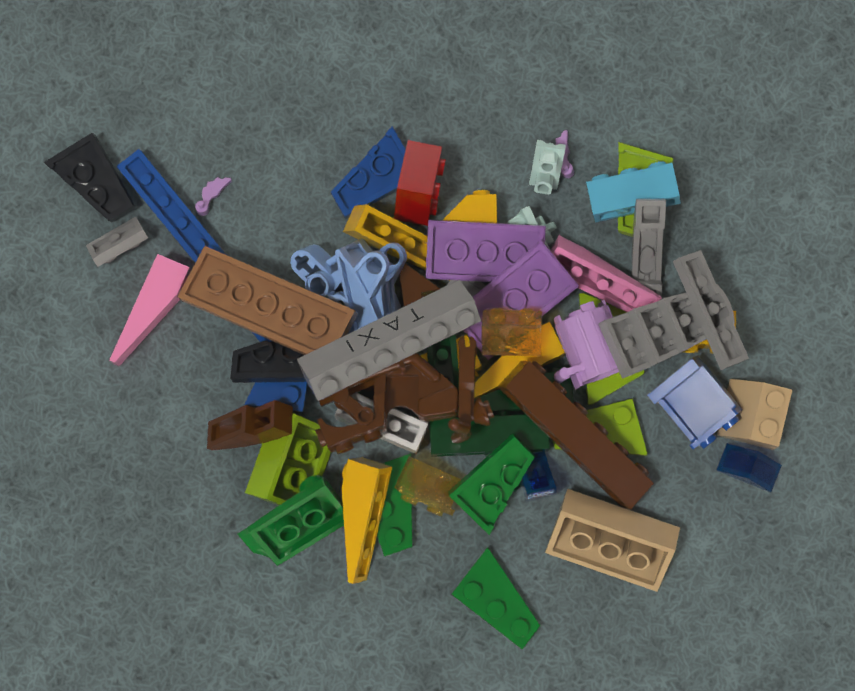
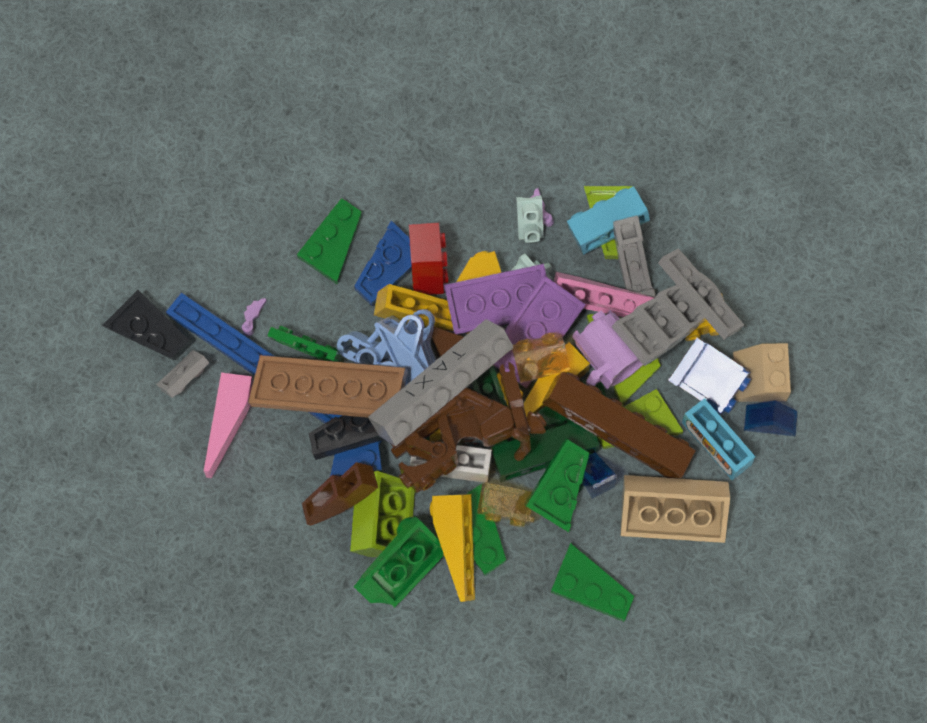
camera: 15 degrees left, 10 degrees down
none -> green wing [267,326,344,362]
none -> green wing [297,198,362,284]
none -> medium azure brick [682,398,756,480]

